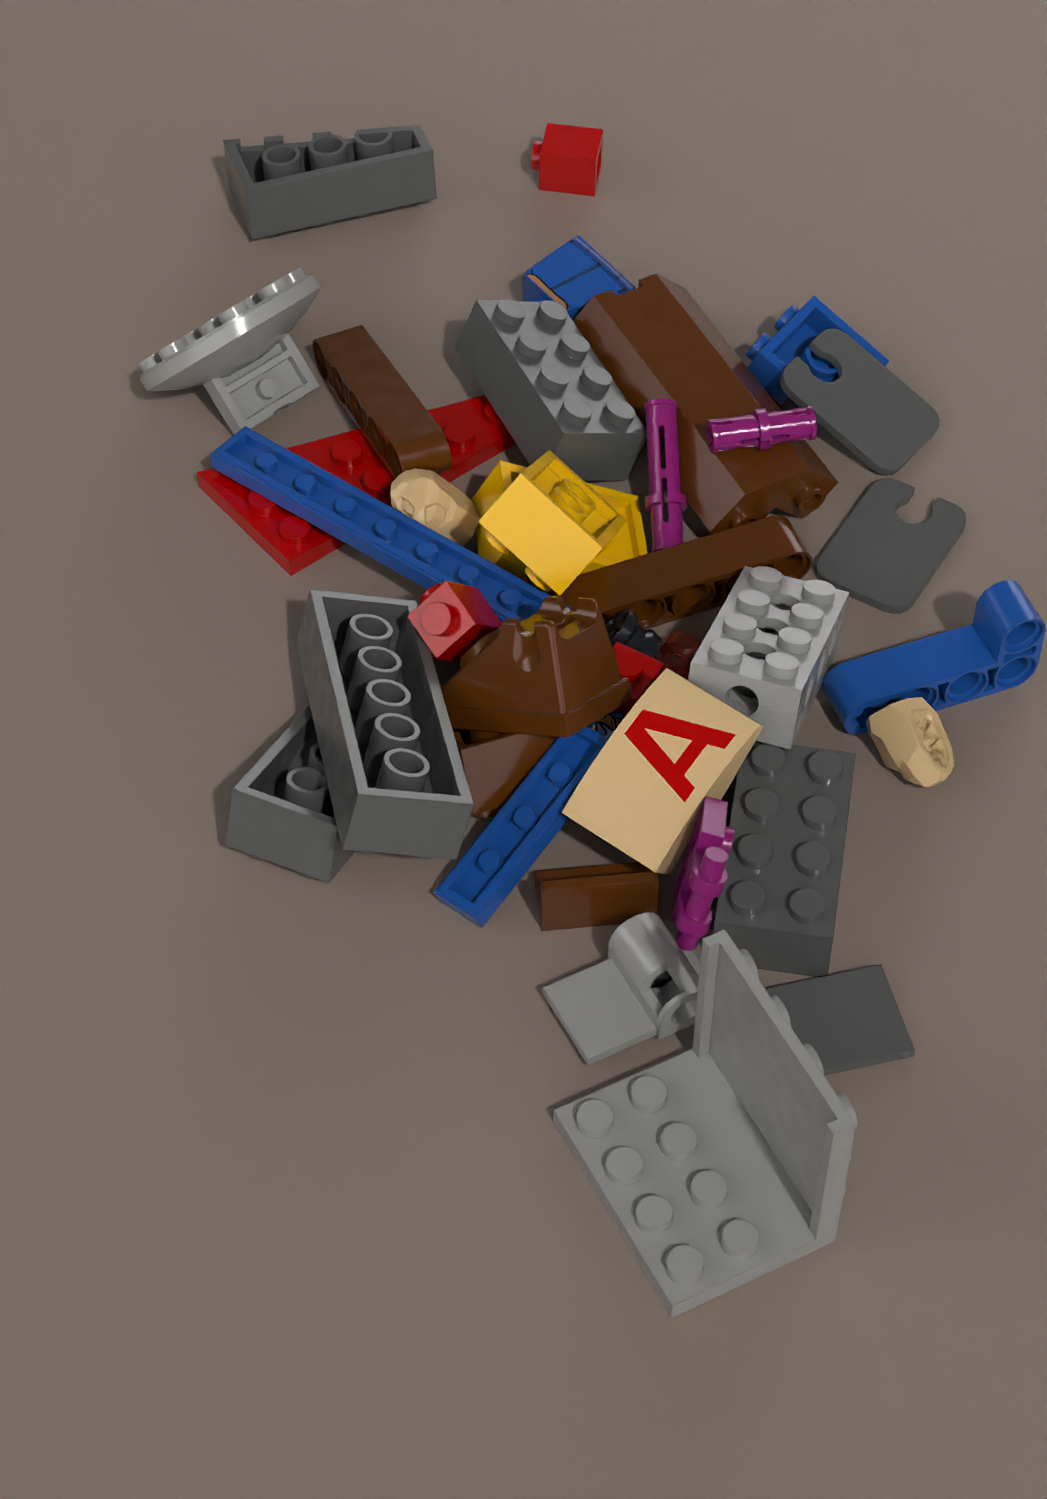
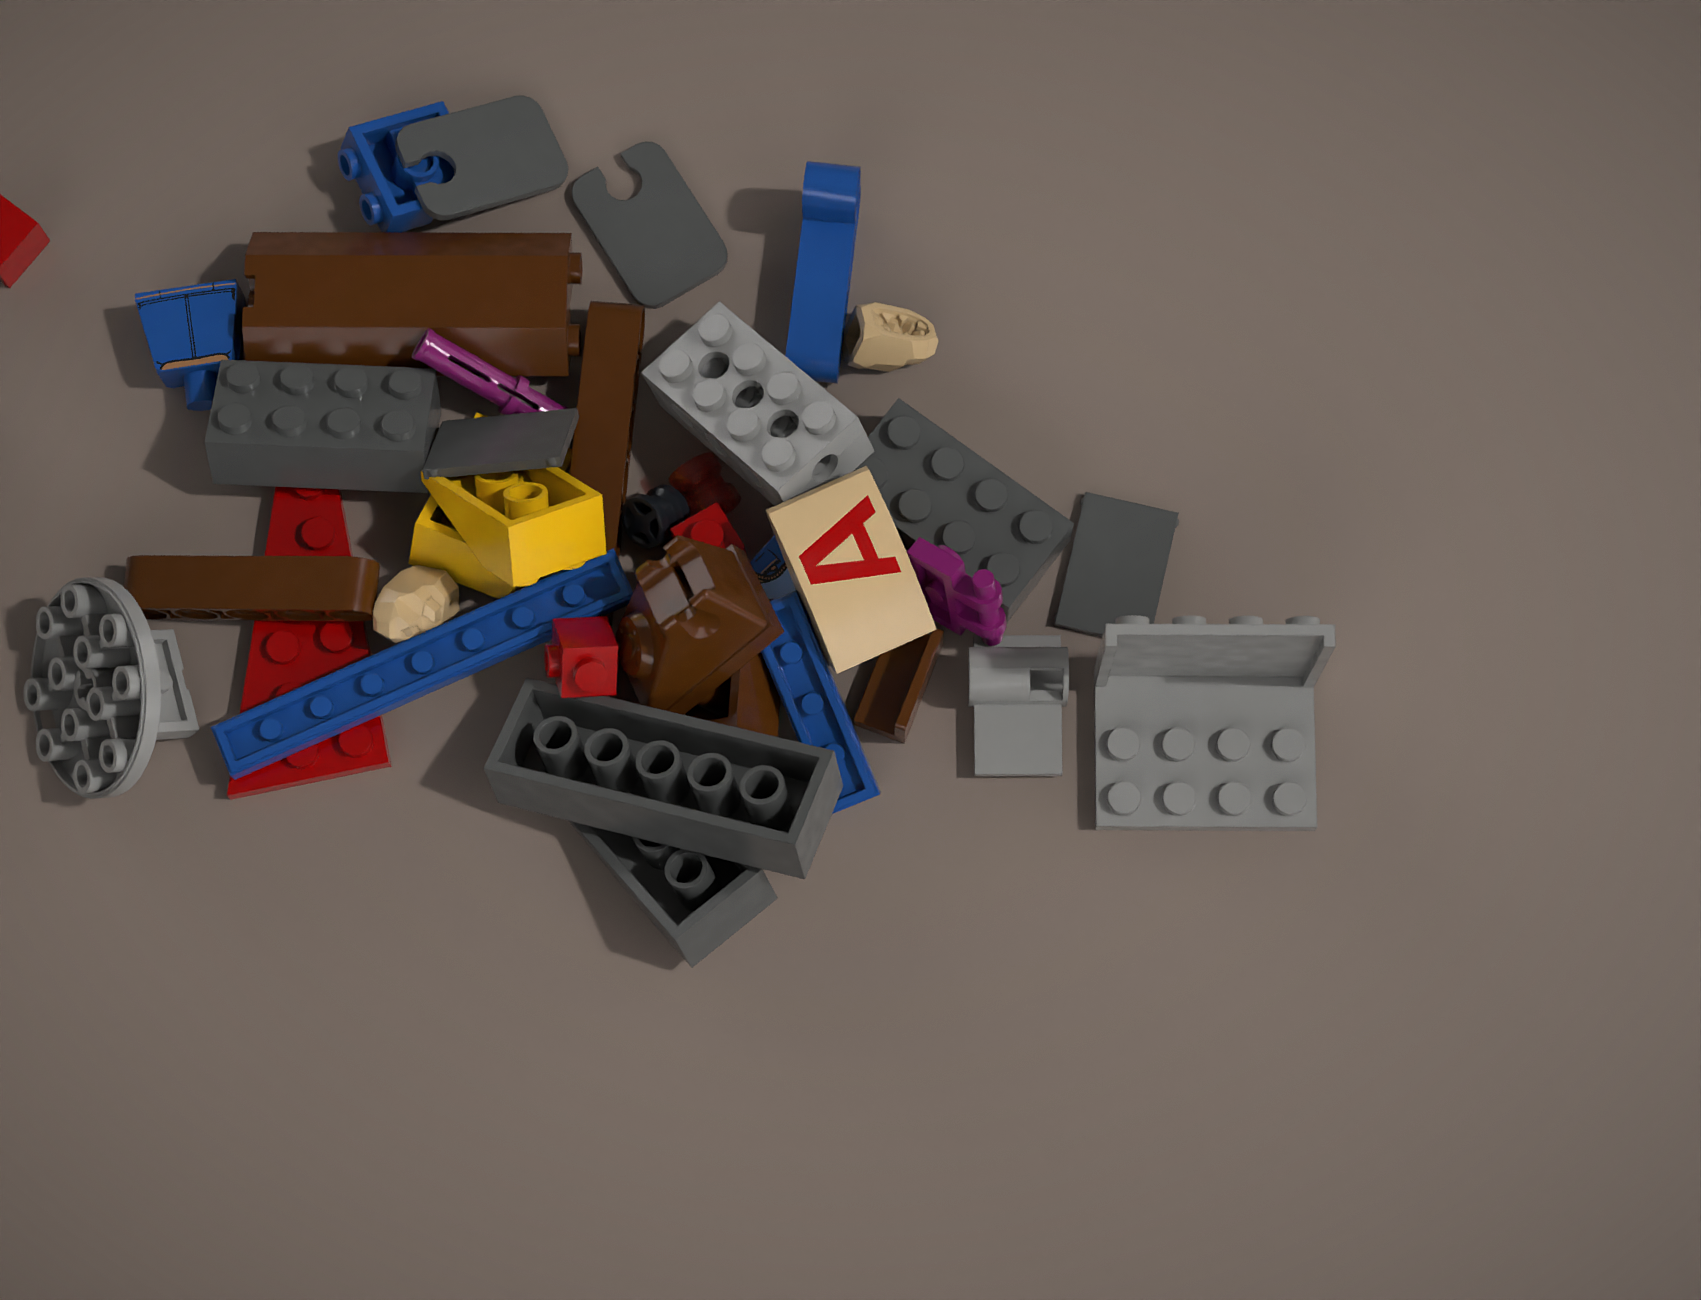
camera: 60 degrees left, 25 degrees up
magenta pin [706,406,817,453] -> none
none -> dark grey piece [422,408,579,479]

